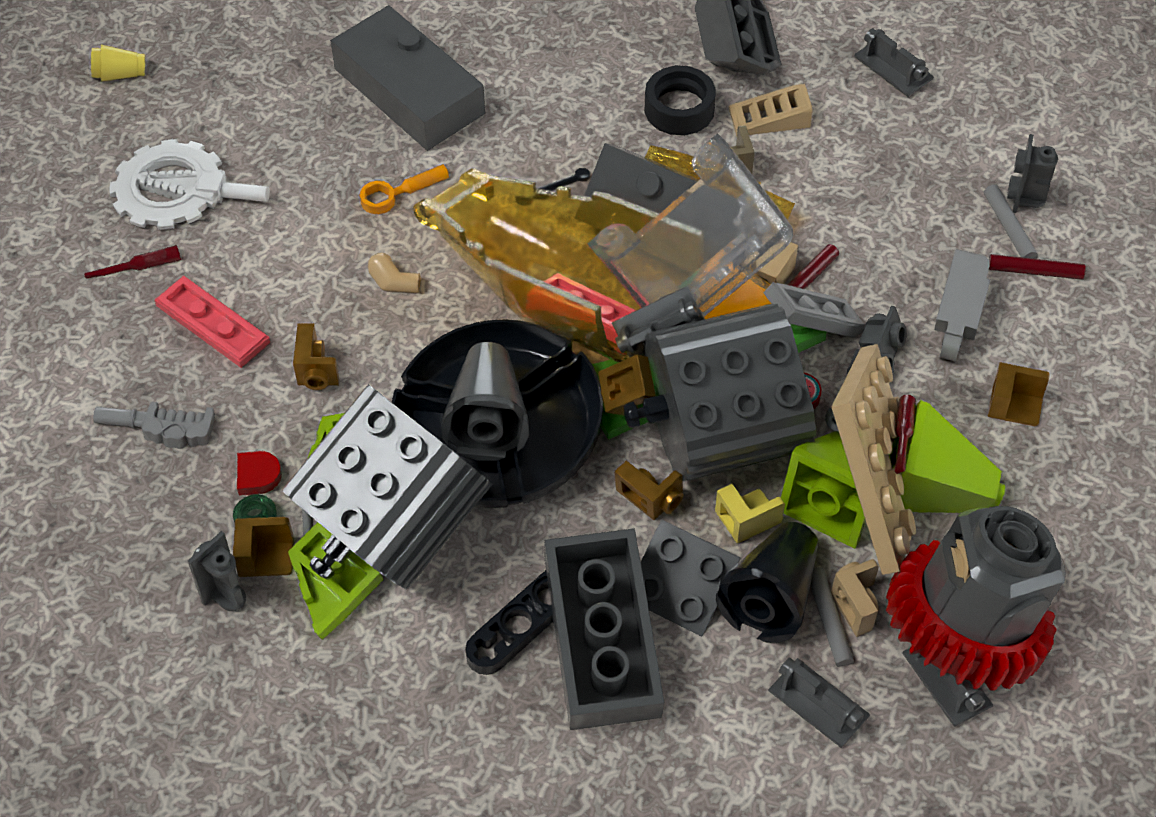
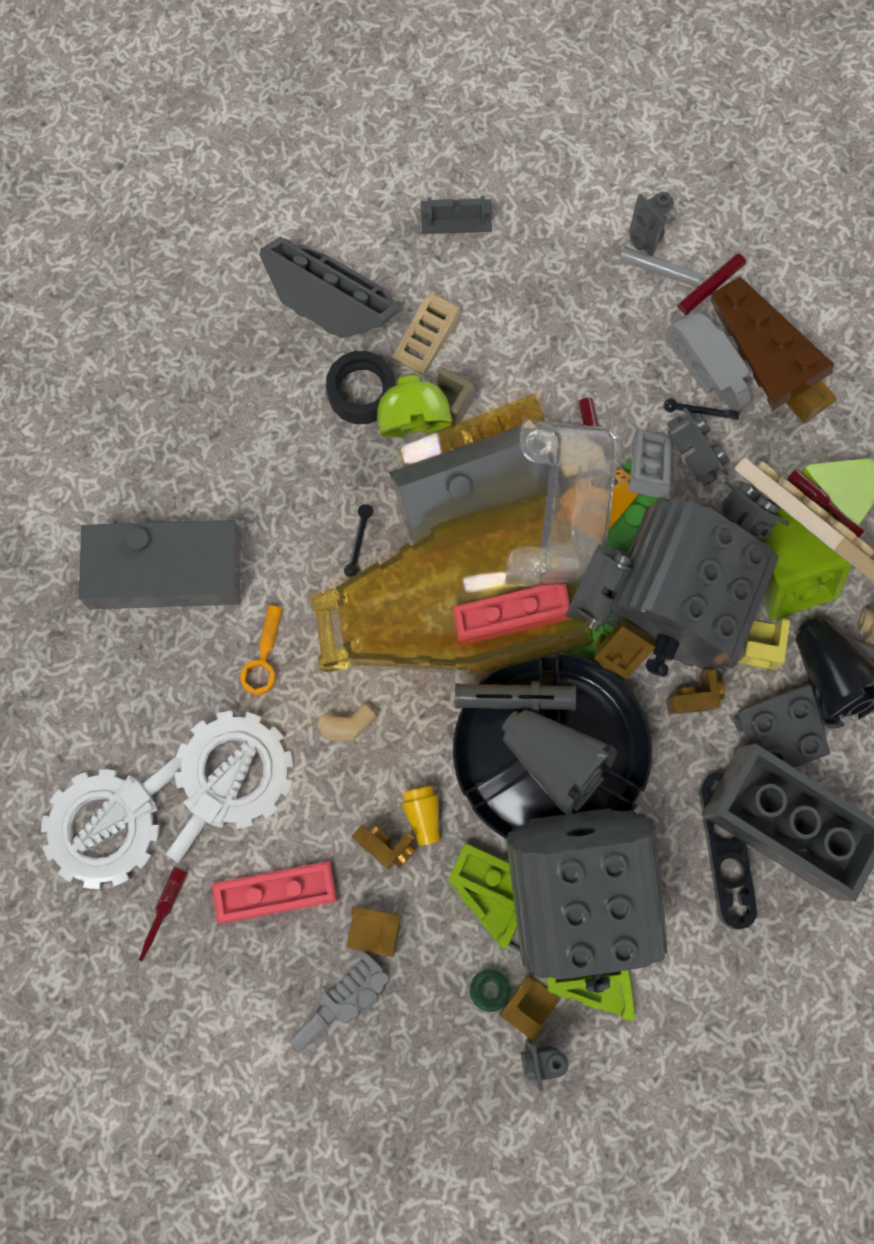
camera: 50 degrees left, 20 degrees up
red tile [237,451,282,496] -> none
none -> white bar [165,711,293,863]
none -> pearl gold panel [347,906,401,957]
none -> lime cylinder [377,375,452,438]
none -> yellow cone [400,785,441,846]
none -> dark grey pin [455,681,576,713]
none -> black hinge [663,398,740,420]
none -> reddish brown wing [711,276,834,411]

